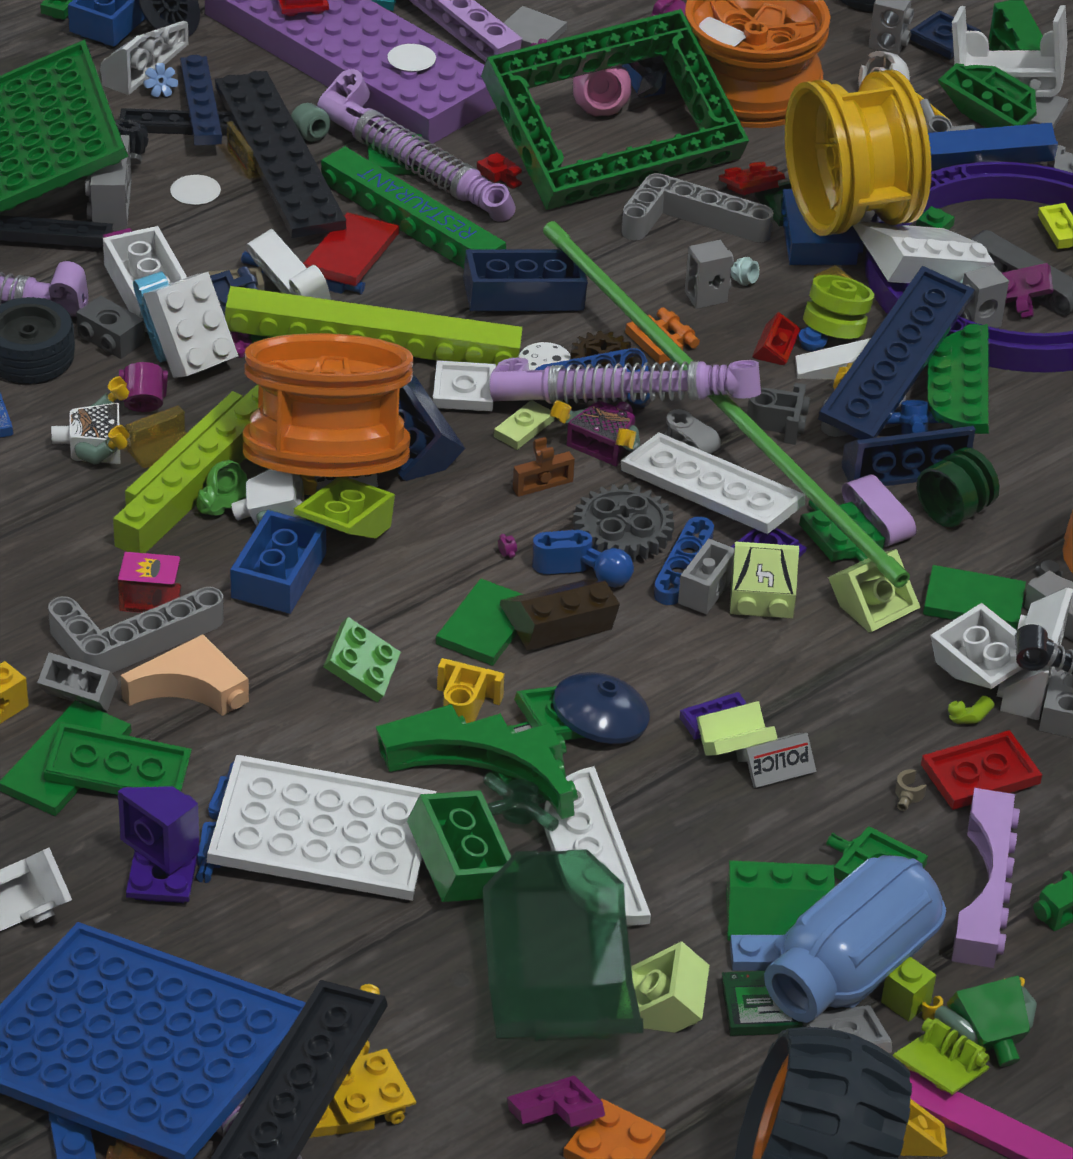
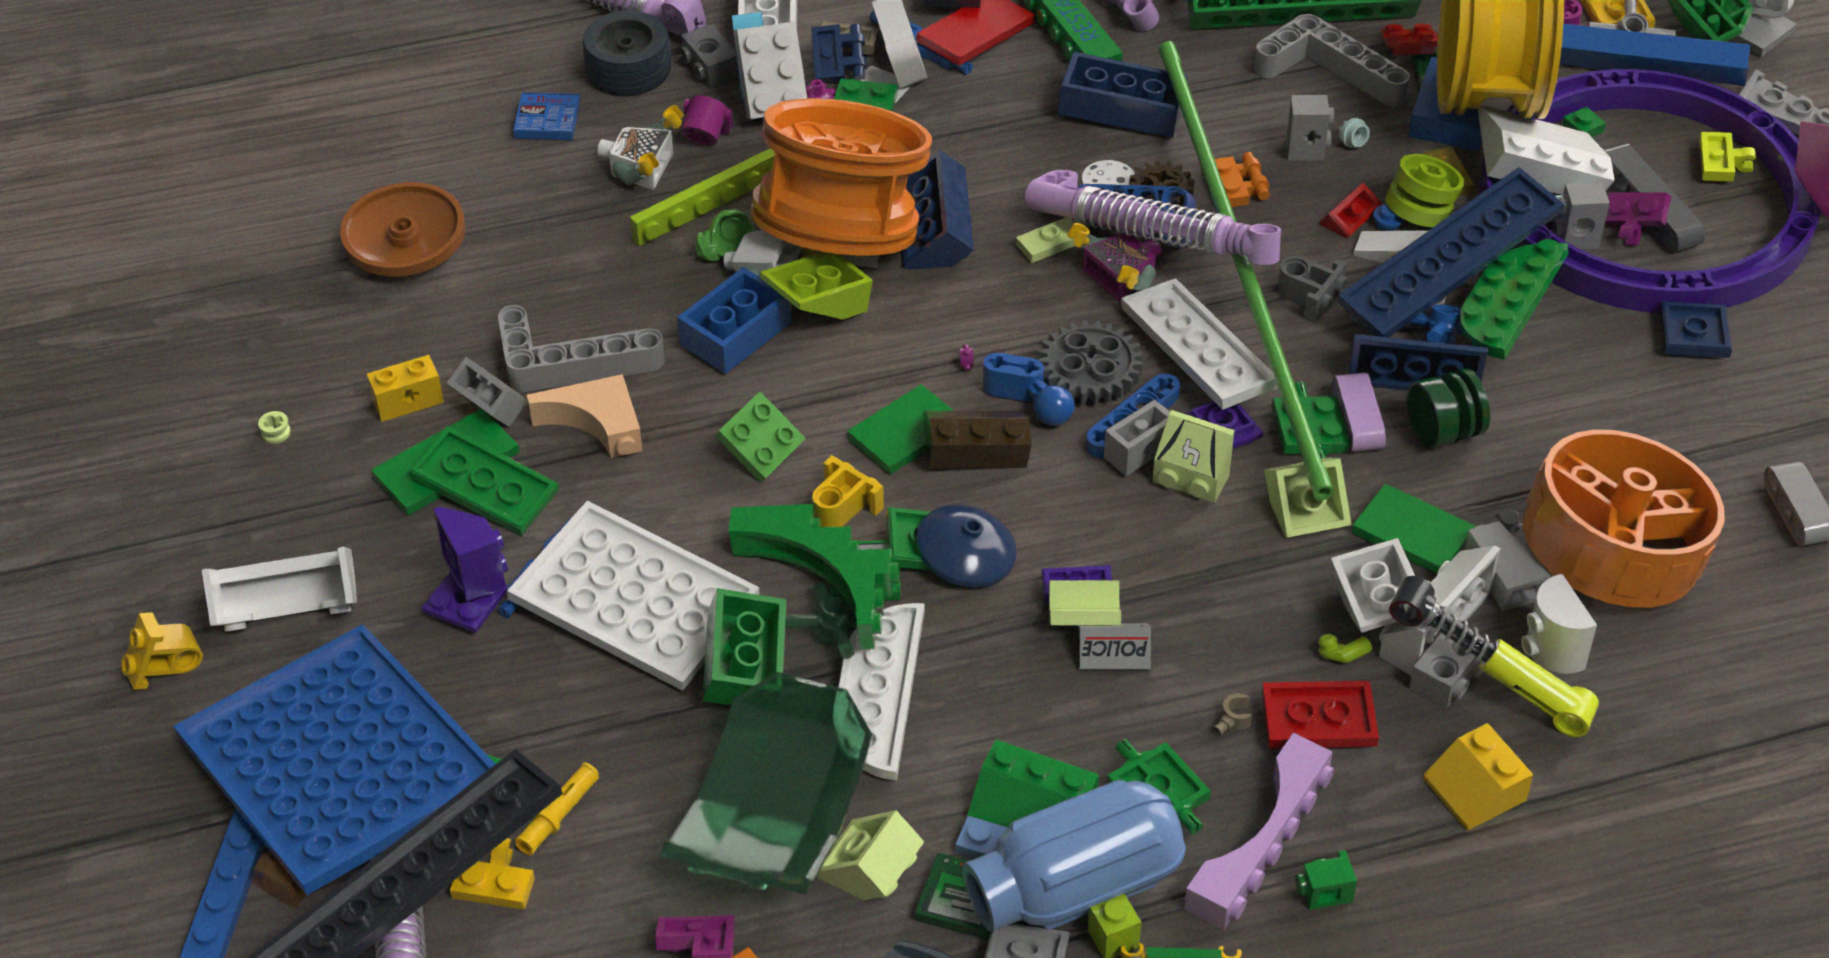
camera: 25 degrees right, 5 degrees up
lime brick [113,385,259,553] -> none
piece [118,552,181,613] -> none
clear yellow panel [125,405,187,468] -> none
lime brick [225,286,522,366] -> none
yellow hinge [333,1048,416,1125] -> none
white plate [433,360,496,411] -> none
dark orange plate [513,437,575,497] -> none
light grey piece [664,409,721,454] -> none

